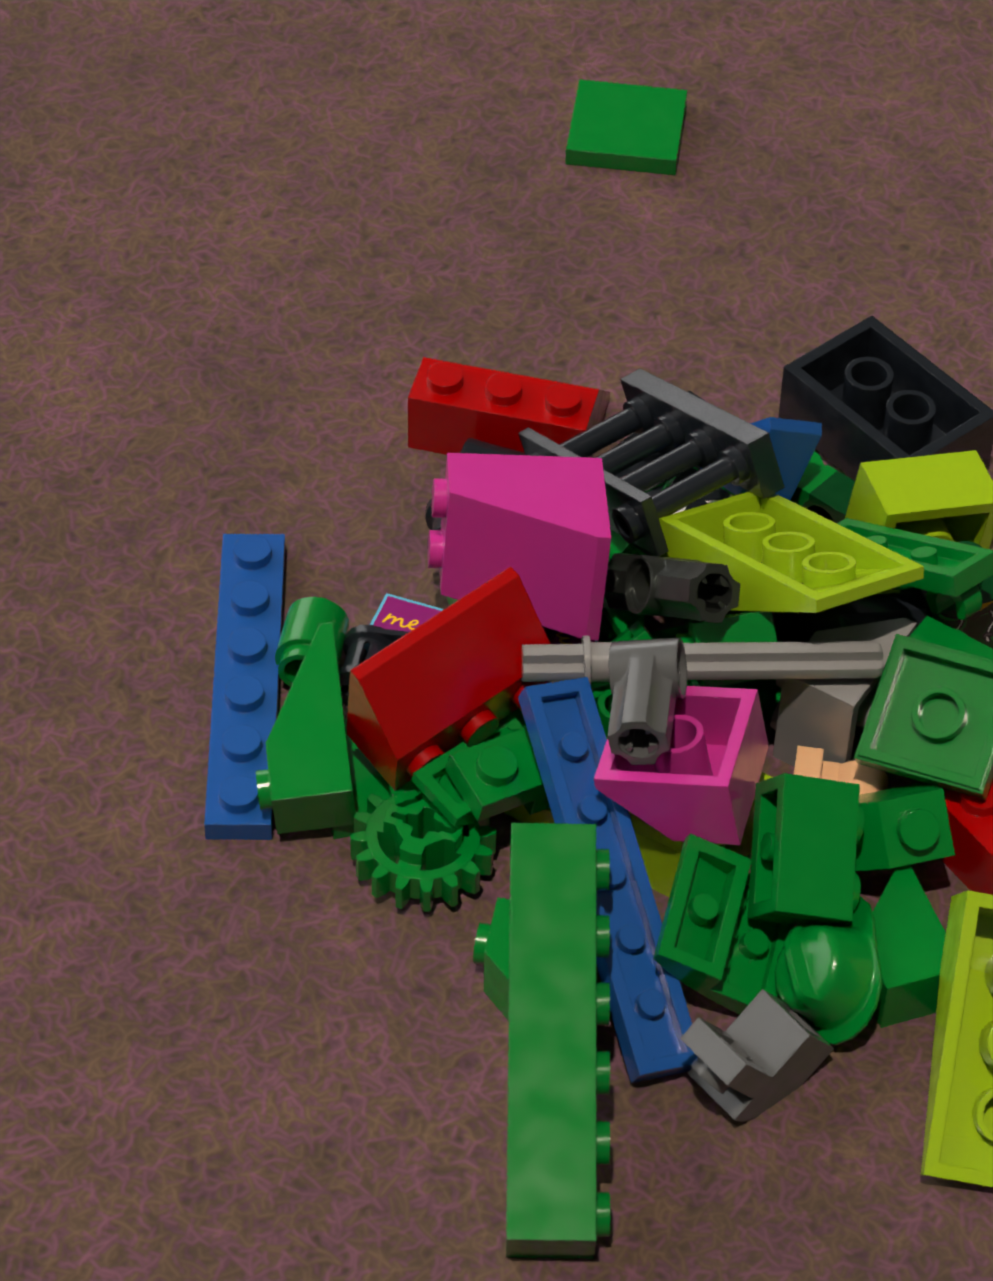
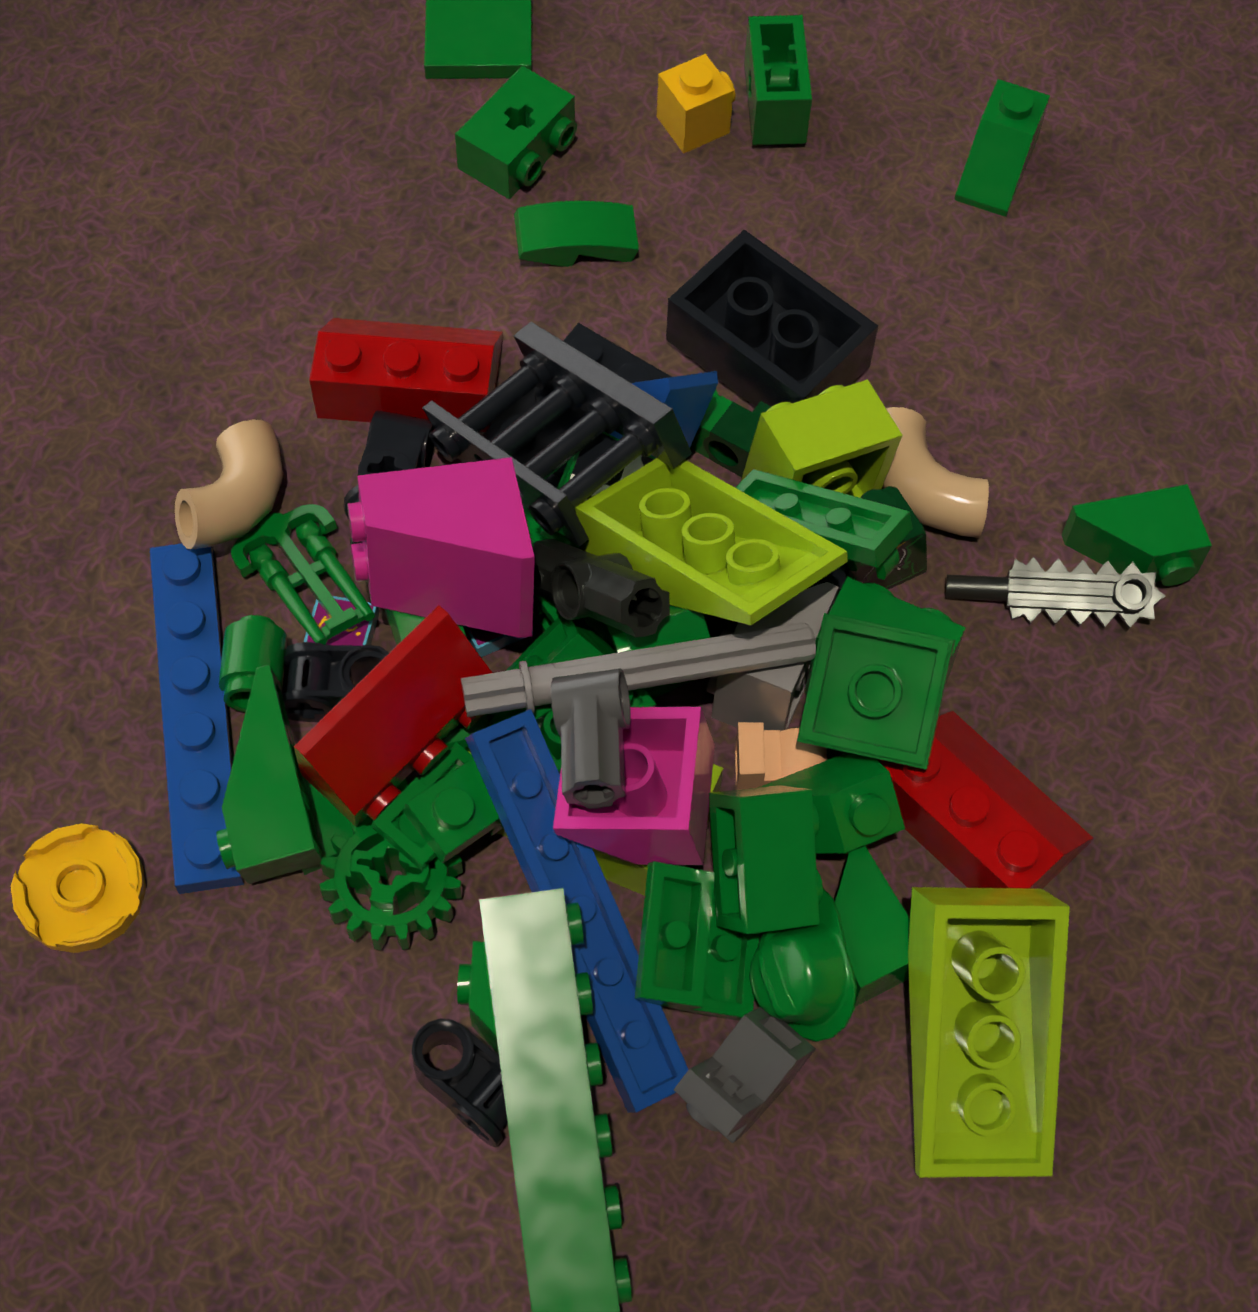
camera: 10 degrees left, 15 degrees up
none -> yellow tile [11,823,146,953]
none -> tan cylinder [175,419,283,549]
none -> green piece [231,504,375,645]
none -> black piece [412,1019,508,1148]
none -> green brick [455,65,577,200]
none -> green slope [514,201,639,267]
none -> yellow brick [656,53,736,154]
none -> green brick [744,15,812,145]

